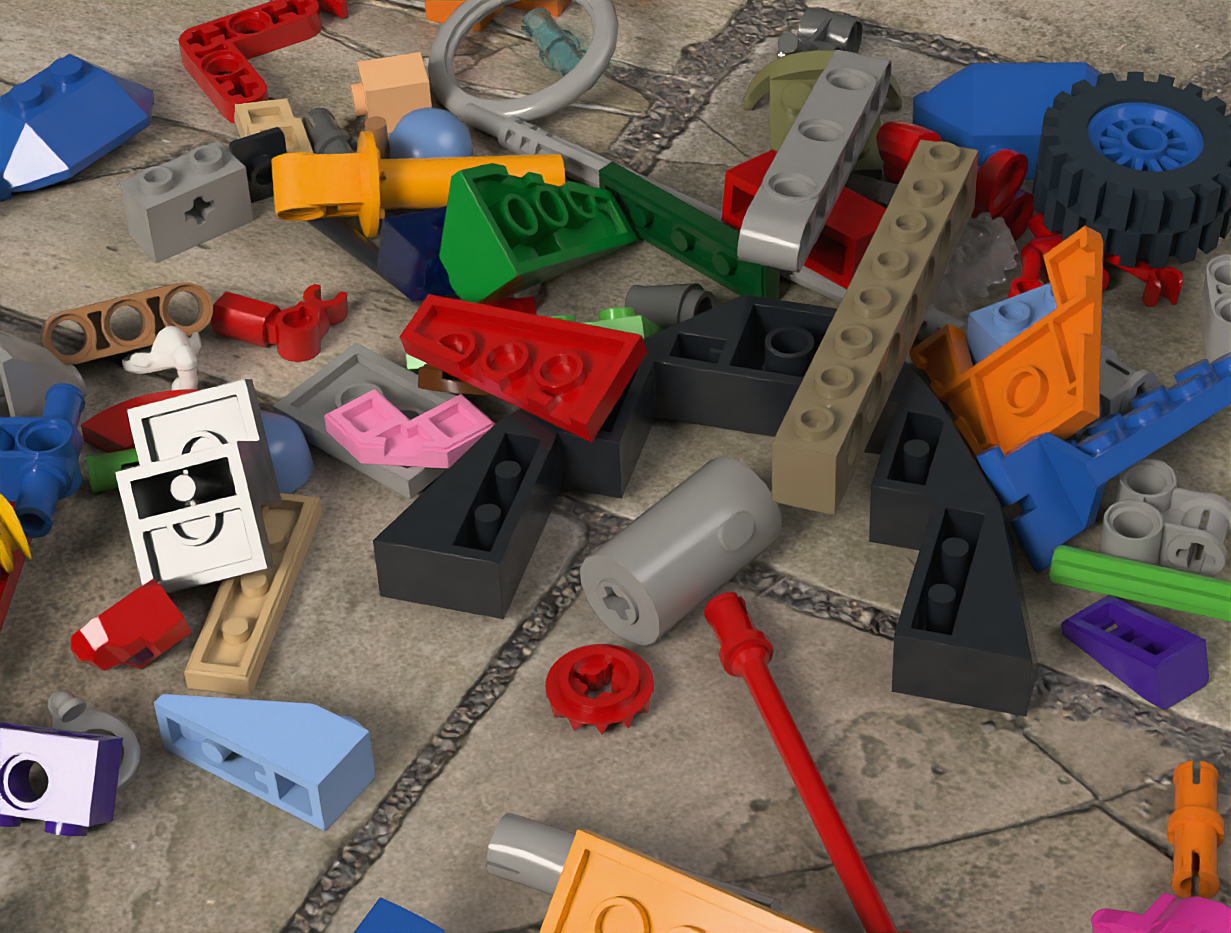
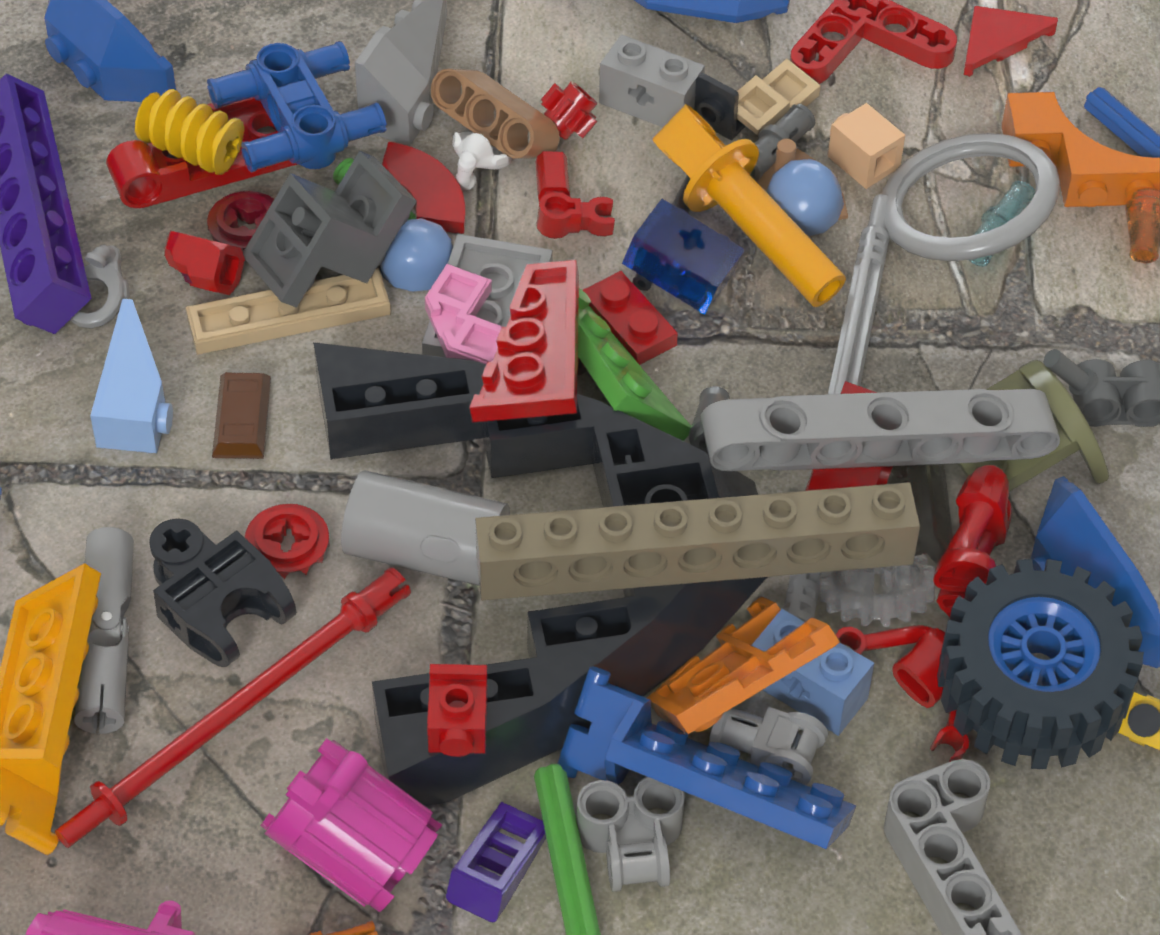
camera: 60 degrees right, 10 degrees up
green wedge [439,163,638,305] -> none
dark green tile [599,161,780,300] -> none
none -> black piece [149,518,297,667]
none -> dark red gear [207,191,274,250]
none -> reddish brown tile [212,372,271,459]
none -> dark pink container [260,738,442,912]
none -> red brick [427,664,488,757]
none -> red gear [541,81,598,140]

